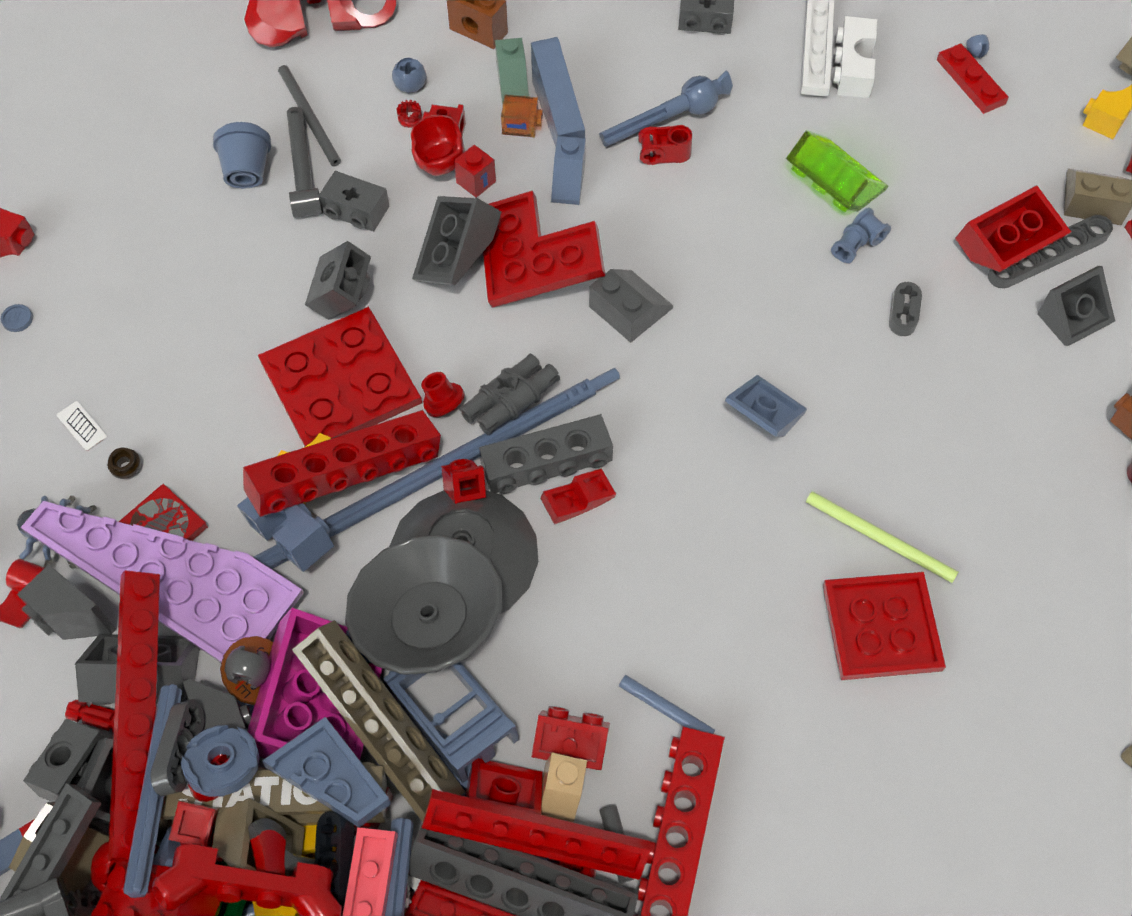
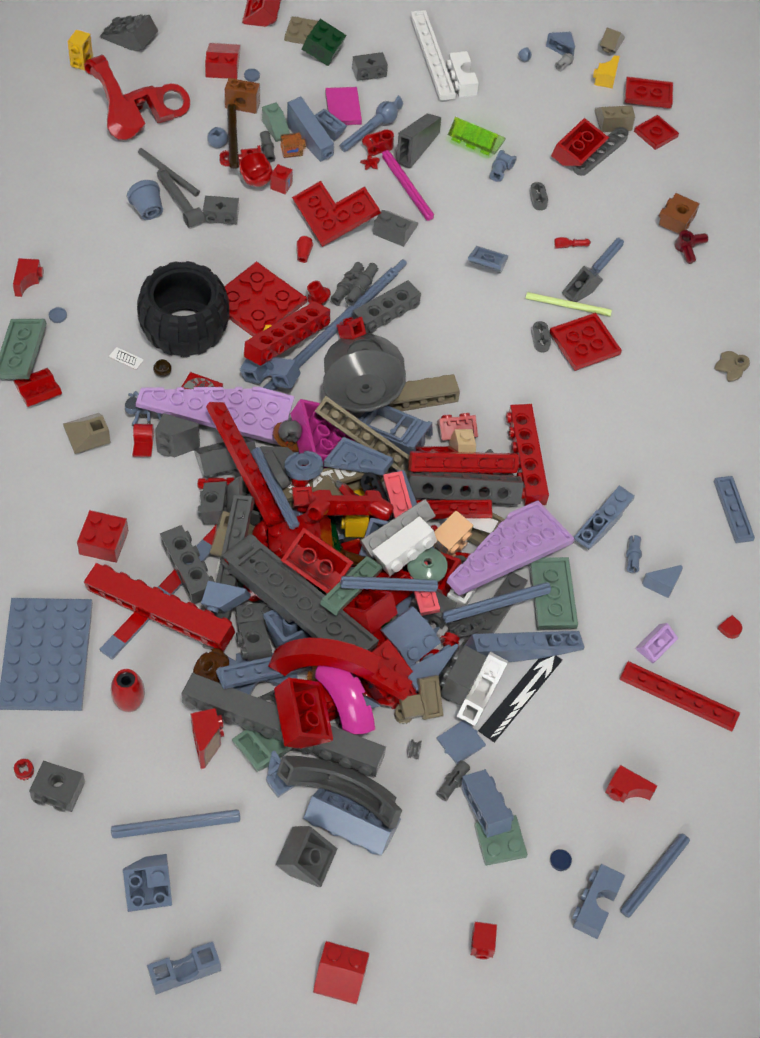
camera: 25 degrees left, 5 degrees down
dark grey brick [305,241,371,320] -> none
dark grey slope [412,196,501,286] -> none
red slope [540,468,616,524] -> none
sand blue slope [551,136,586,205] -> none
sand blue bar [619,675,715,734] -> none
red plate [937,43,1009,114] -> none
dark grey slope [1037,266,1115,346] -> none
none -> black tyre [137,261,230,357]
none -> dark brown axle [227,104,239,169]
none -> dark grey pin [260,131,276,163]
none -> red cone [297,236,314,263]
none -> sand blue slope [315,108,347,141]
none -> dark pink tile [325,87,362,125]
none -> red plant [360,155,380,170]
none -> dark pink axle [382,150,434,221]
none -> dark tan brick [387,374,460,411]
none -> dark grey slope [396,113,441,168]
none -> dark grey beam [532,321,551,353]
none -> sand blue slope [546,32,575,56]
none -> red piece [554,237,591,249]
none -> light grey pin [555,53,574,71]
none -> dark grey slope [562,266,603,302]
none -> sand blue axle [592,238,624,273]

